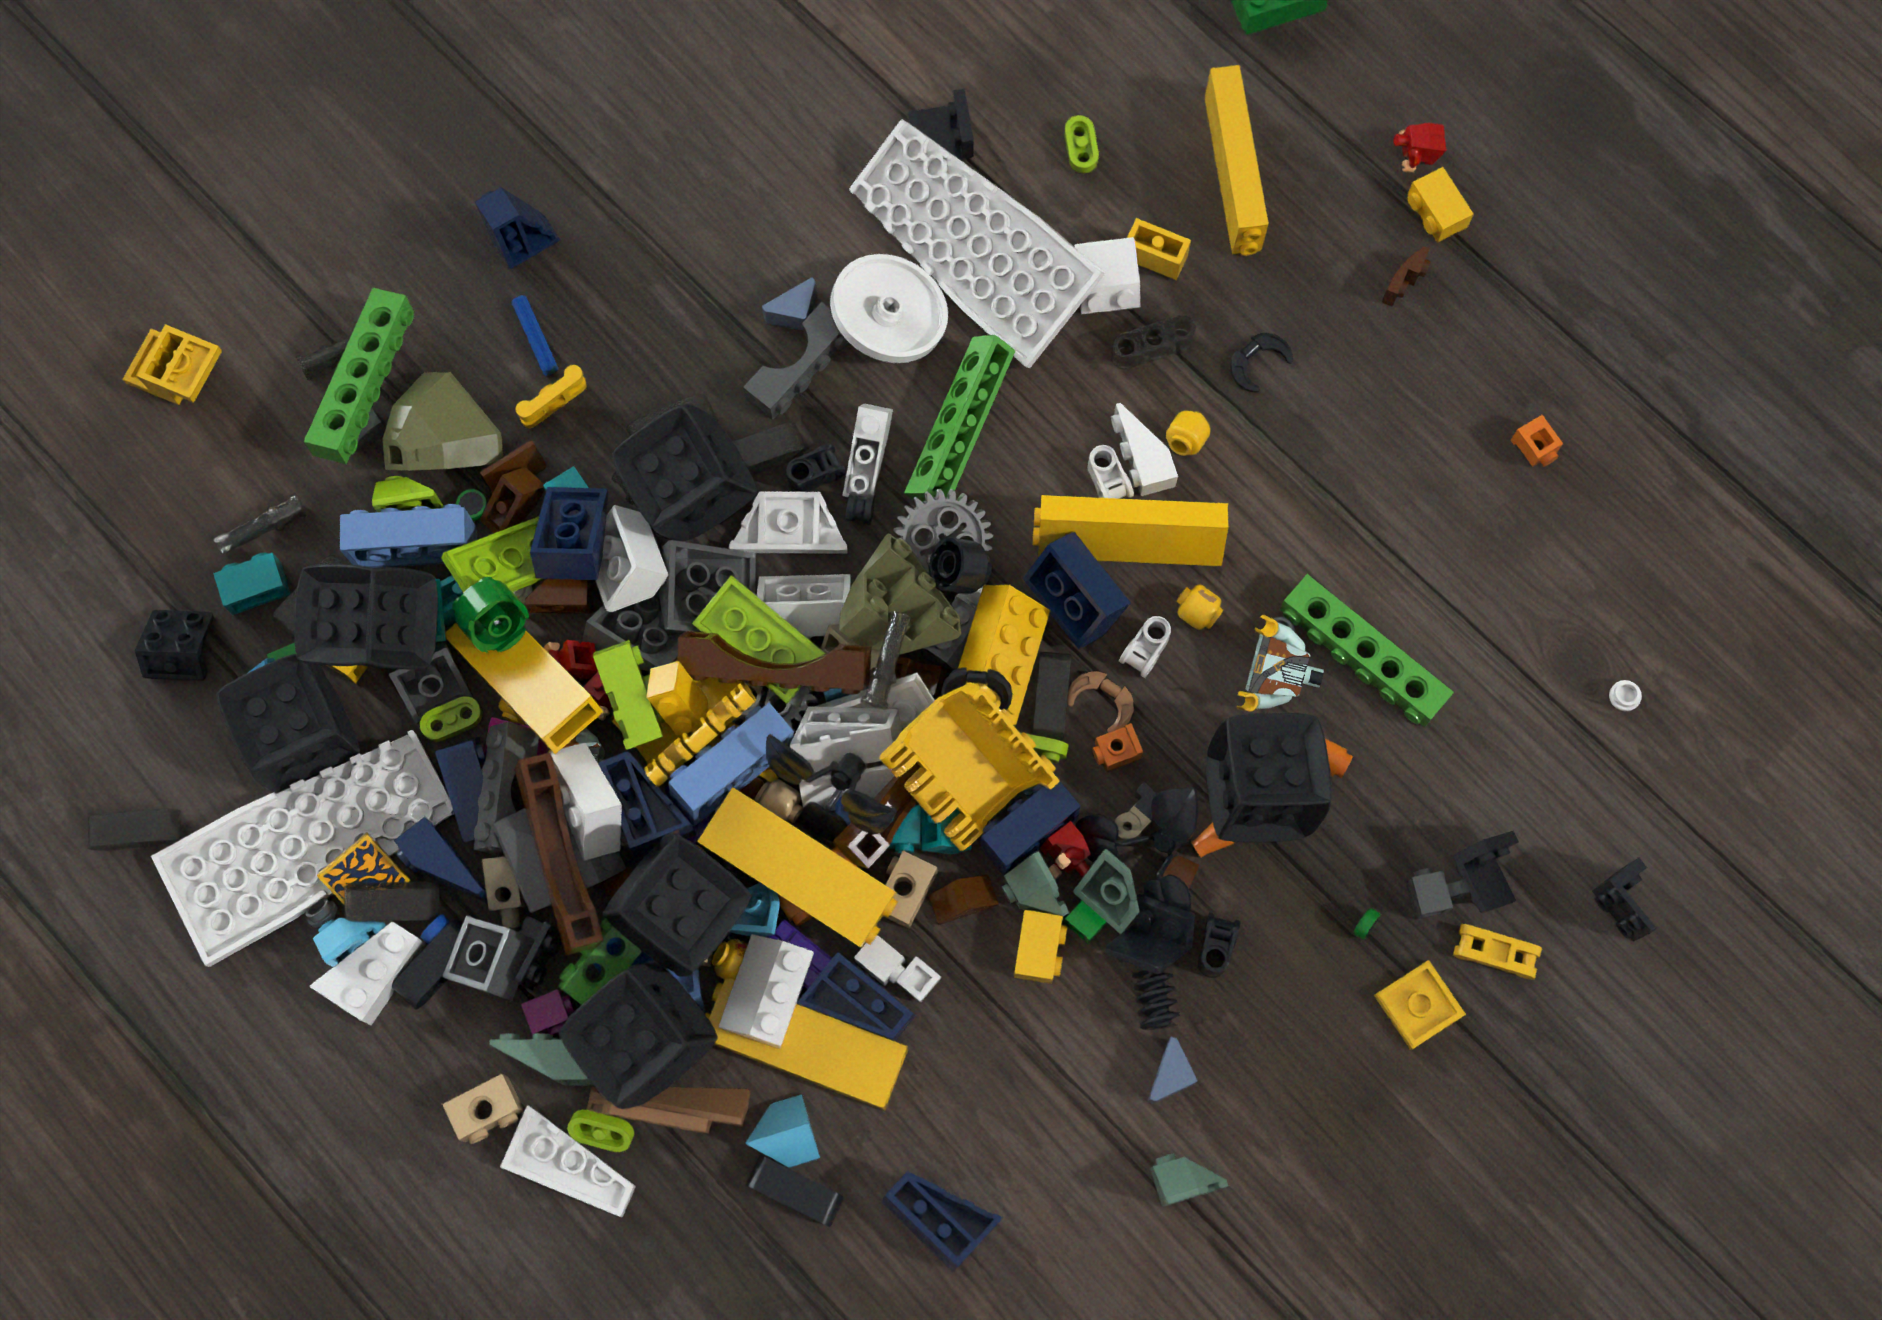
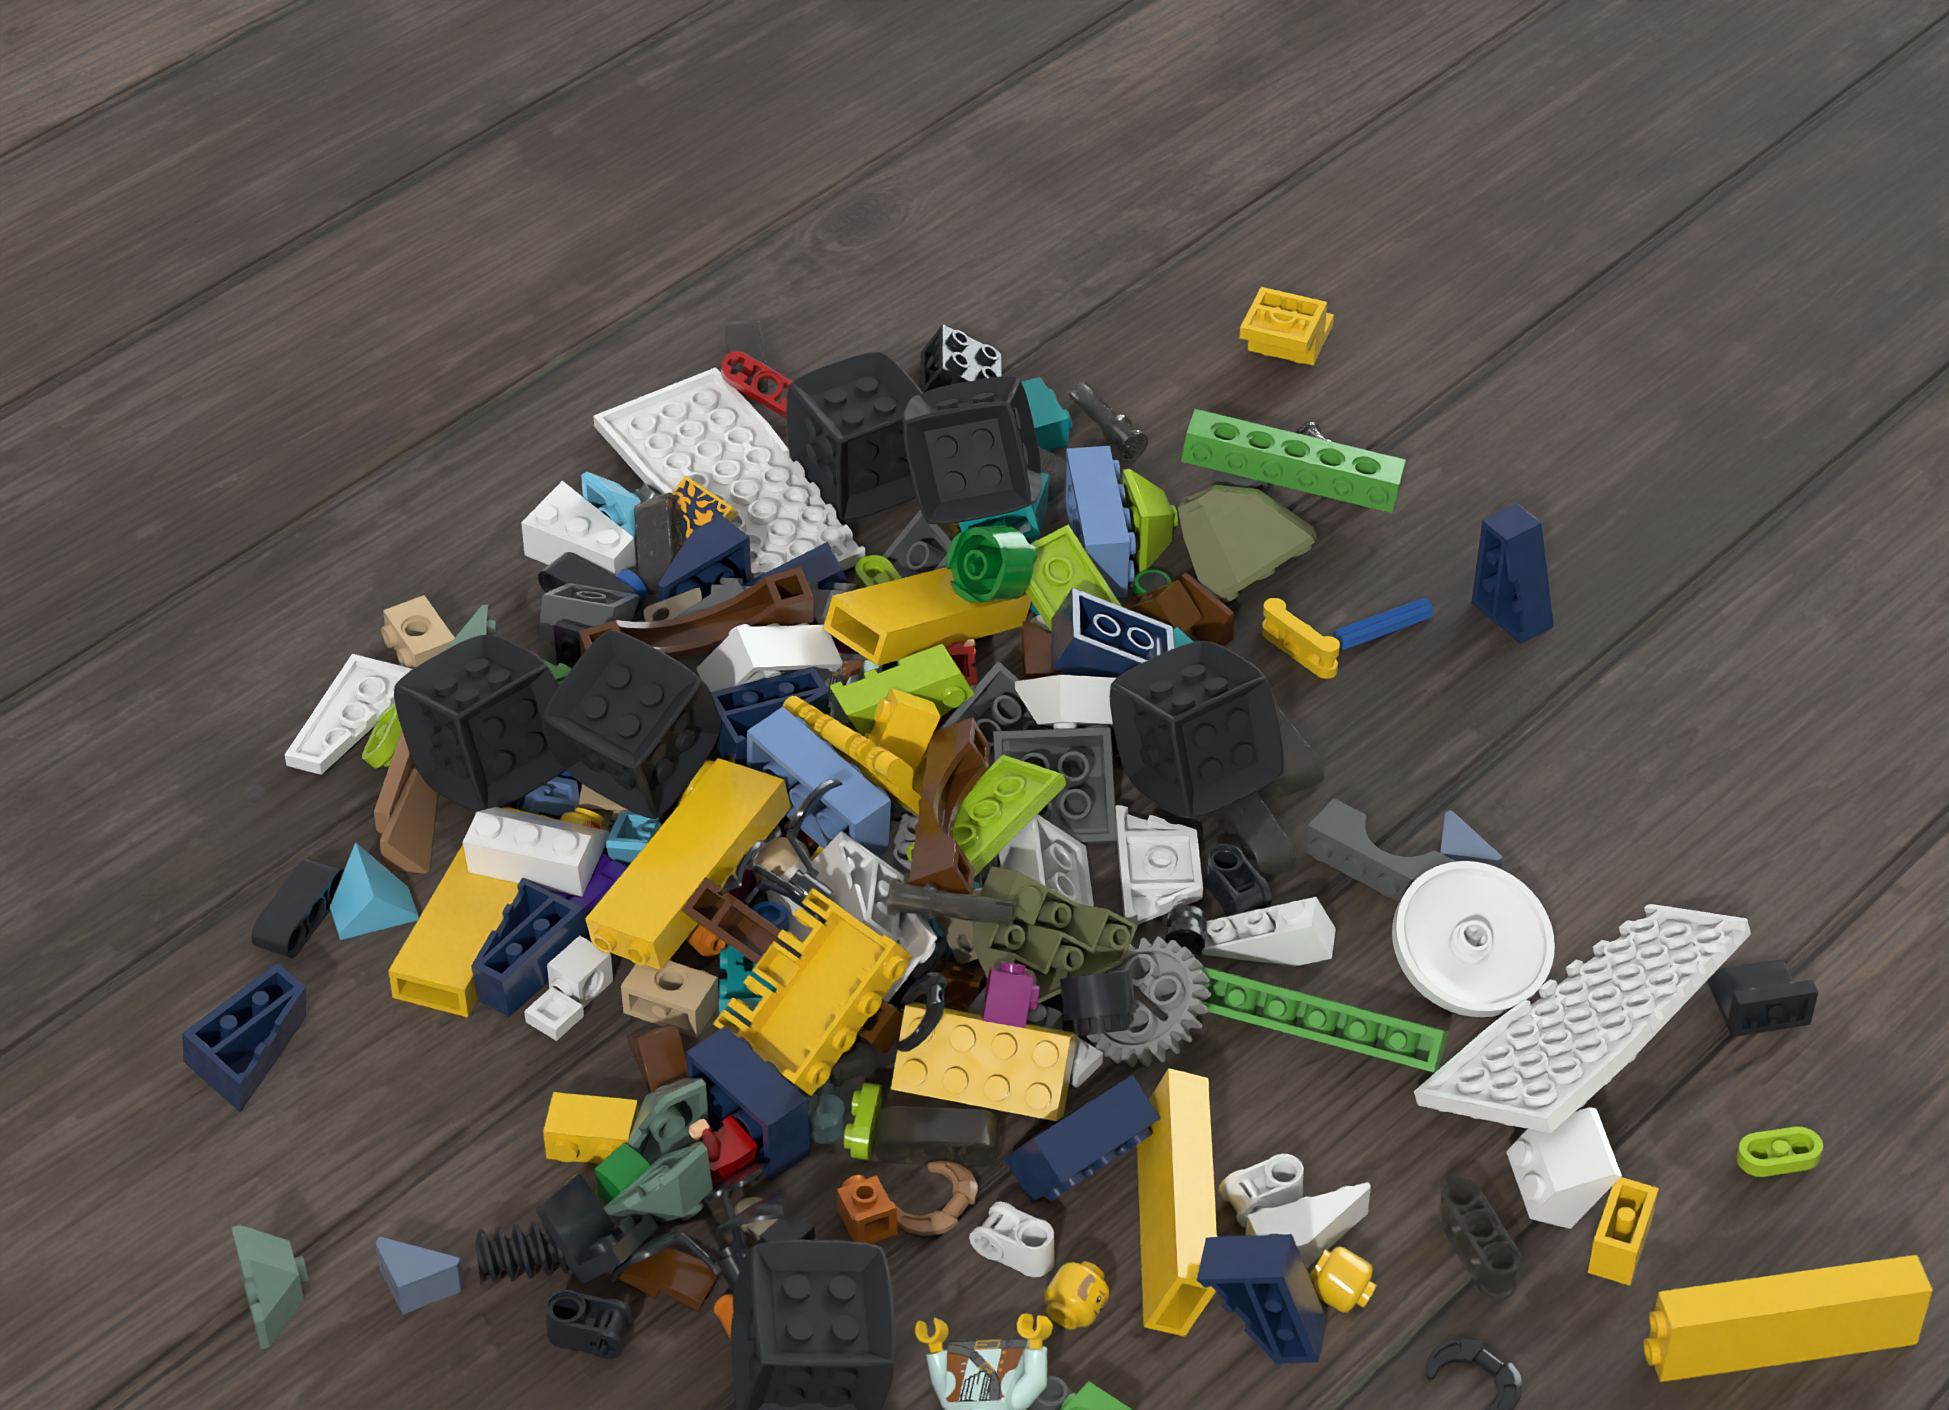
camera: 85 degrees right, 30 degrees down
none -> red beam [721,351,793,418]
none -> magenta brick [981,962,1040,1028]
none -> dark blue wedge [1197,1234,1326,1363]

